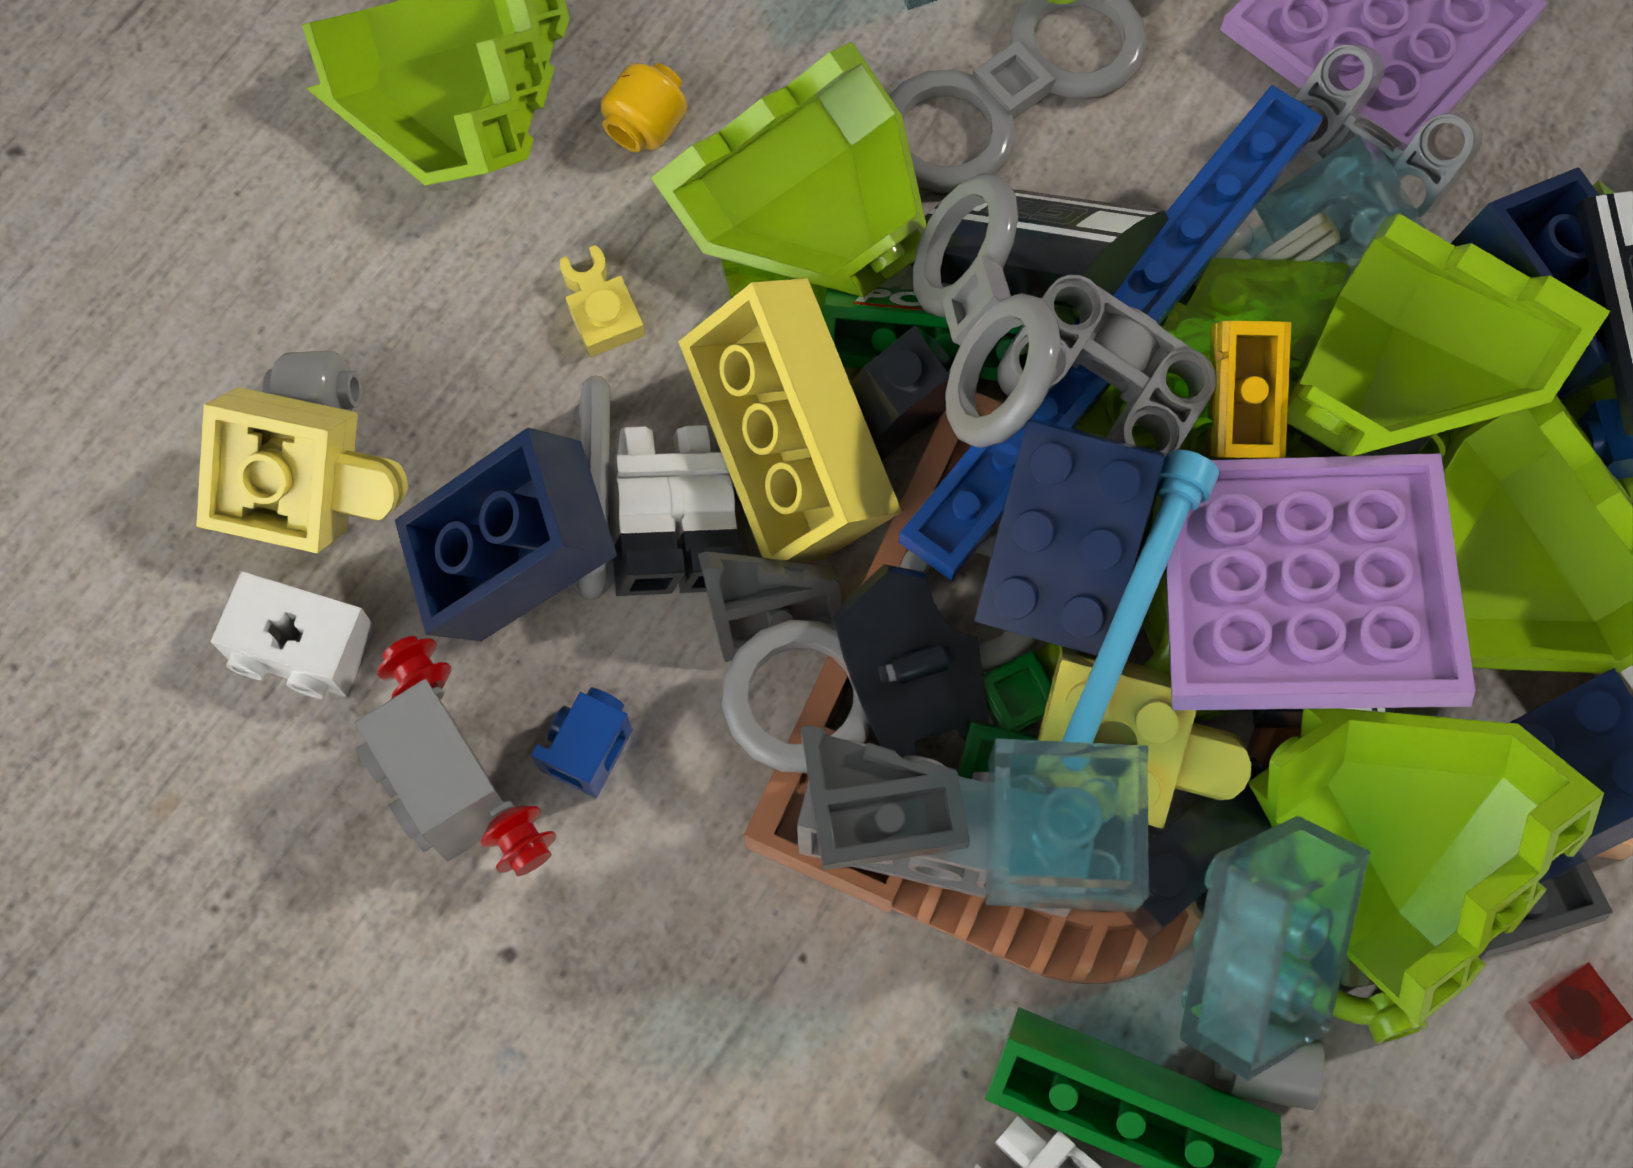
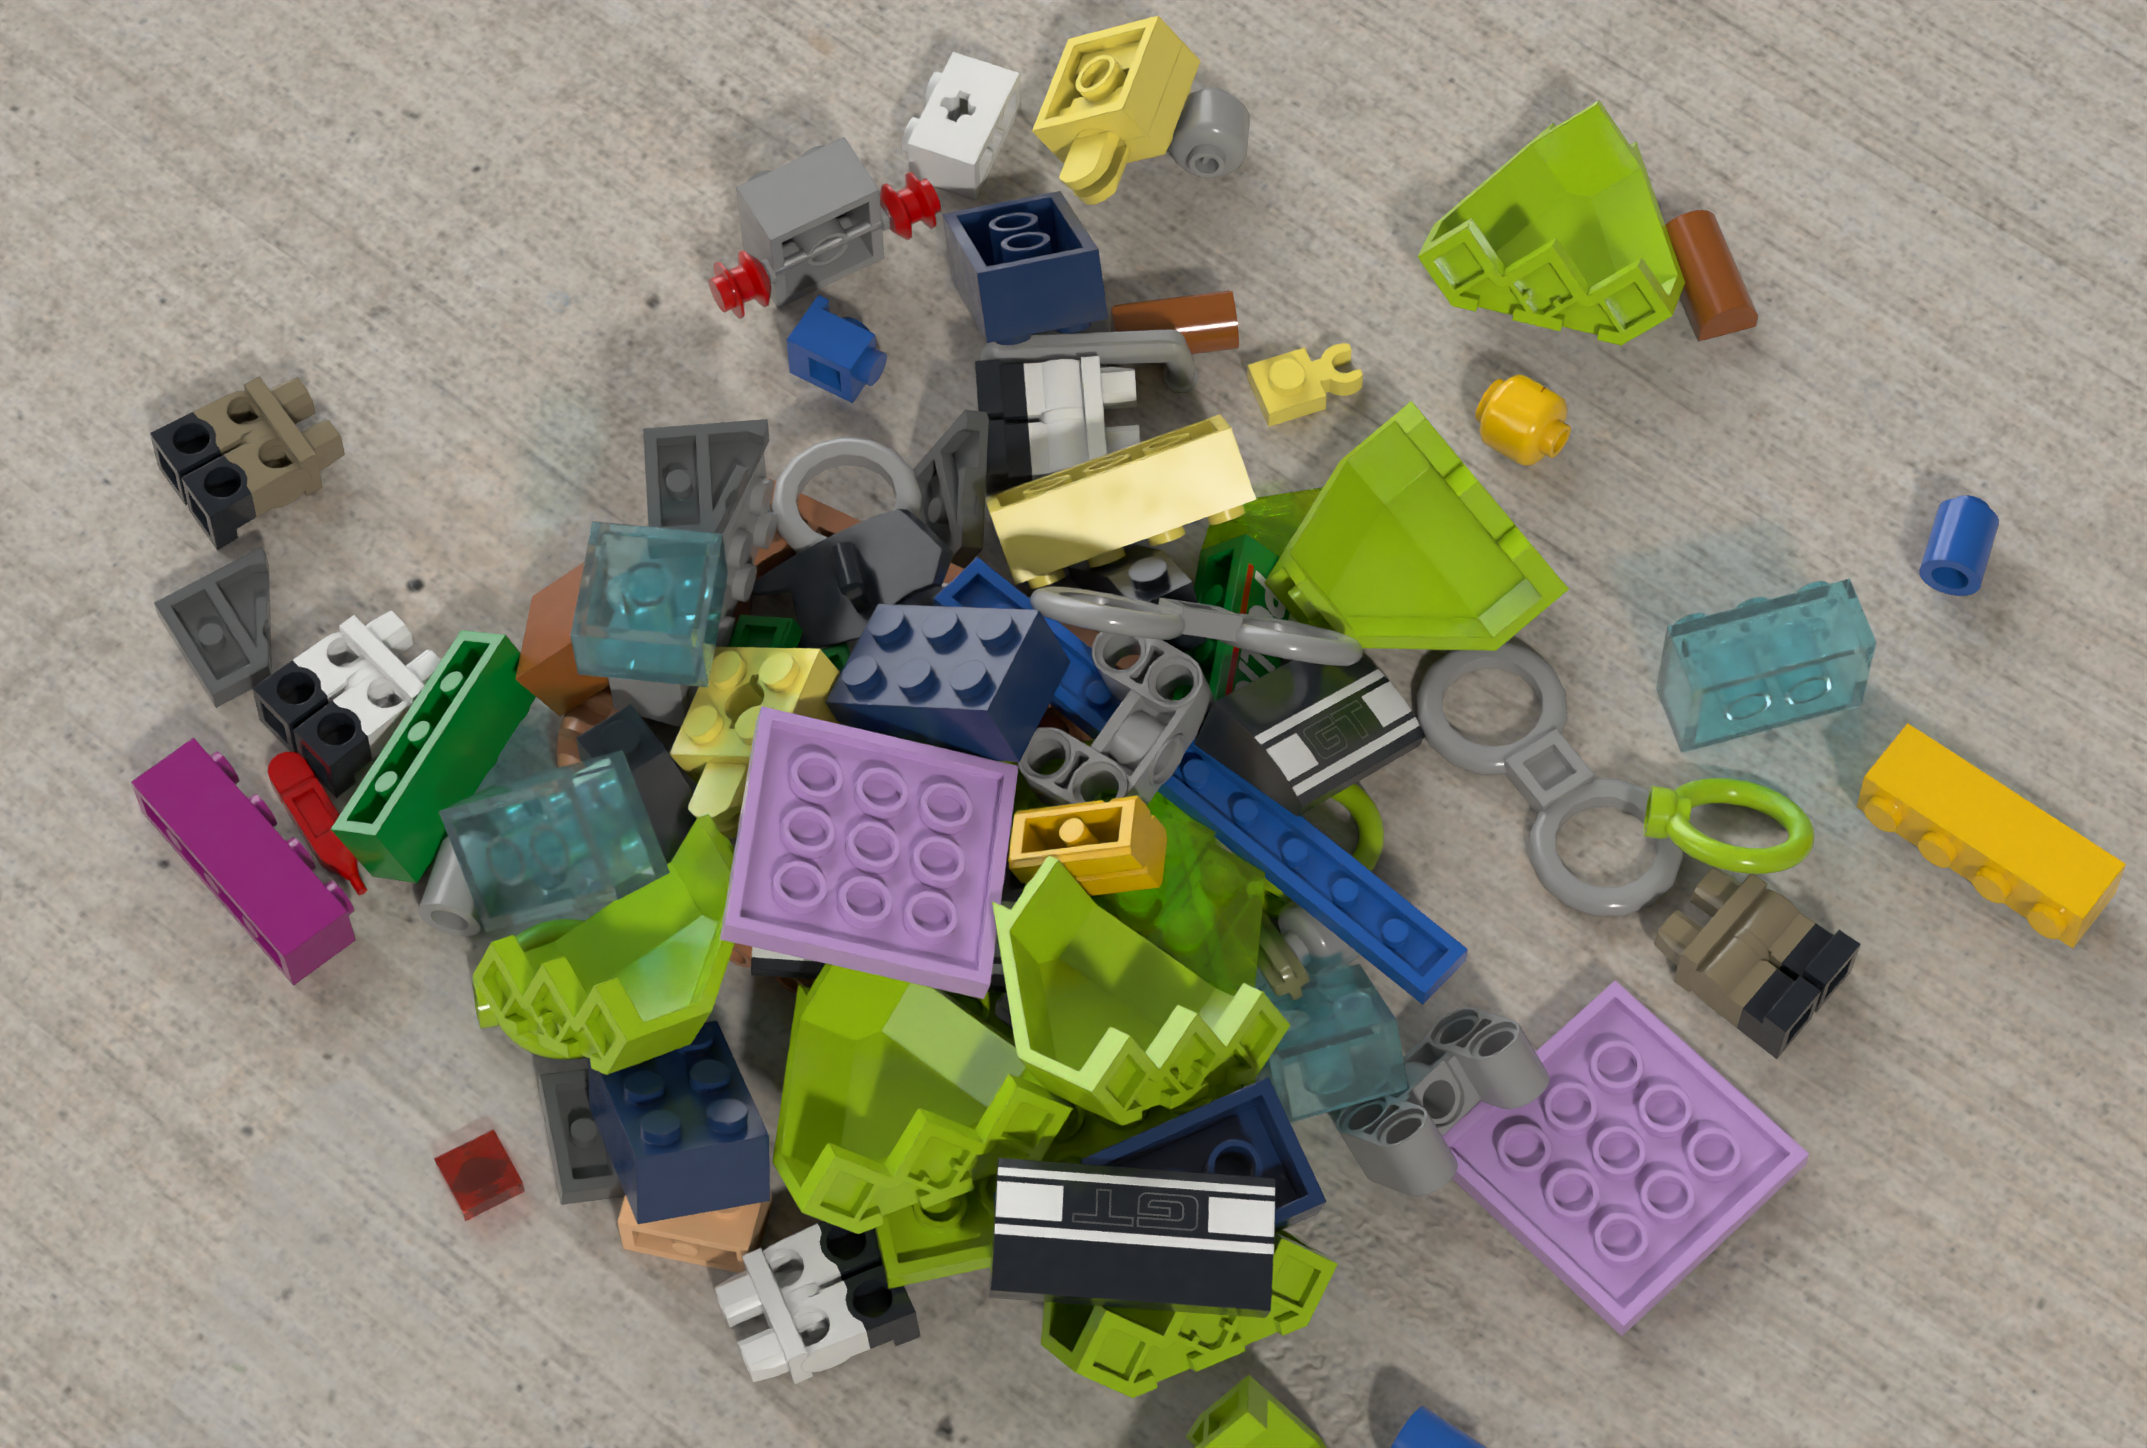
camera: 95 degrees right, 10 degrees down
medium azure piece [1061,450,1220,760] -> none
none -> dark orange brick [515,561,624,717]
none -> dark orange brick [1110,290,1239,355]

